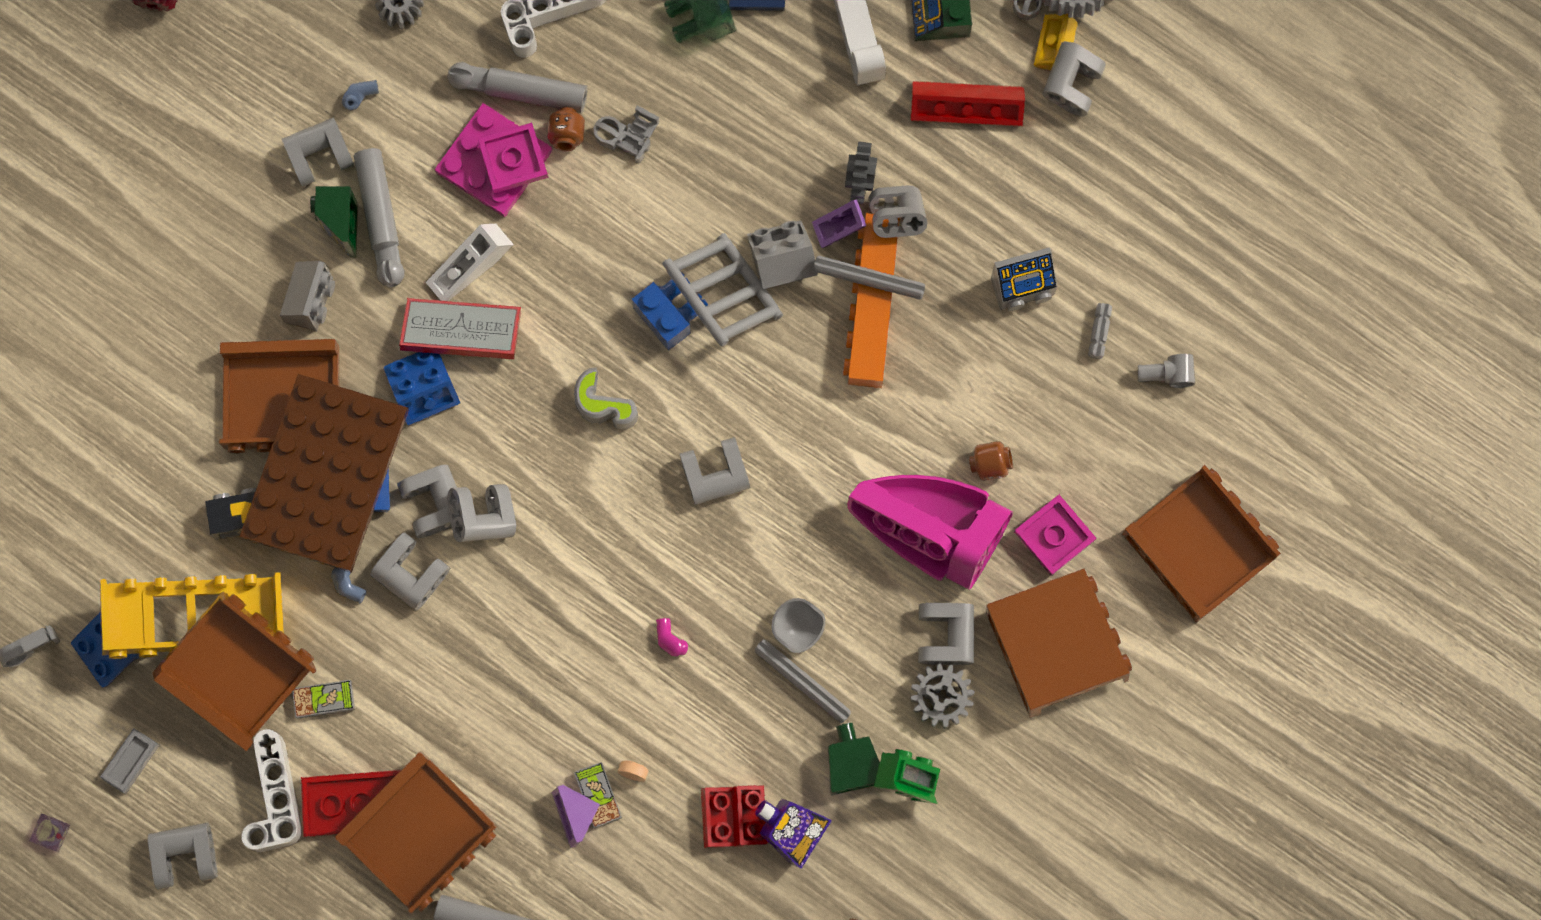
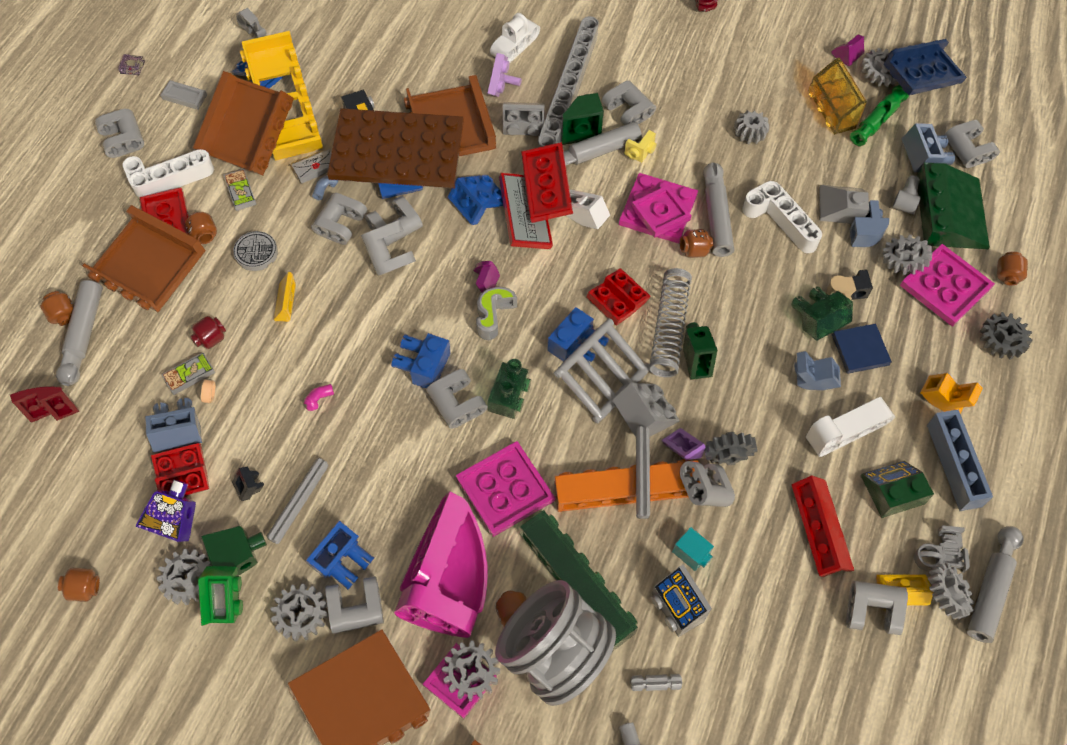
camera: 75 degrees right, 15 degrees down
sand blue arm [342,80,379,110] -> none
medium lavender slope [552,785,600,848] -> none
light grey piece [594,105,660,164] -> none
light grey helmet [771,598,825,653] -> none
none -> sand blue brick [145,398,202,452]
none -> light grey gear [157,549,212,605]
none -> dark orange head [185,212,217,244]
none -> dark red head [190,316,226,349]
none -> black tile [232,466,264,501]
none -> light grey tile [233,231,278,271]
none -> yellow slope [274,272,296,322]
none -> light grey tile [292,149,332,184]
none -> blue brick [306,521,375,590]
none -> blue brick [391,333,451,389]
none -> light grey gear [442,641,500,701]
none -> dark pink plate [456,441,555,537]
none -> magenta tile [473,261,500,293]
none -> clear green brick [487,359,532,419]
none -> lavender plate [488,53,522,97]
none -> white piece [490,13,540,63]
none -> light grey wheel [495,580,616,706]
none -> clear green brick [520,510,638,652]
none -> red tile [521,142,573,223]
none -> light grey beam [538,16,599,147]
none -> red slope [586,268,651,326]
none -> light yellow bracket [624,130,657,163]
none -> light grey piece [649,268,692,377]
none -> teal brick [672,527,714,571]
none -> dark green torso [683,322,718,380]
none -> sand blue brick [794,351,841,390]

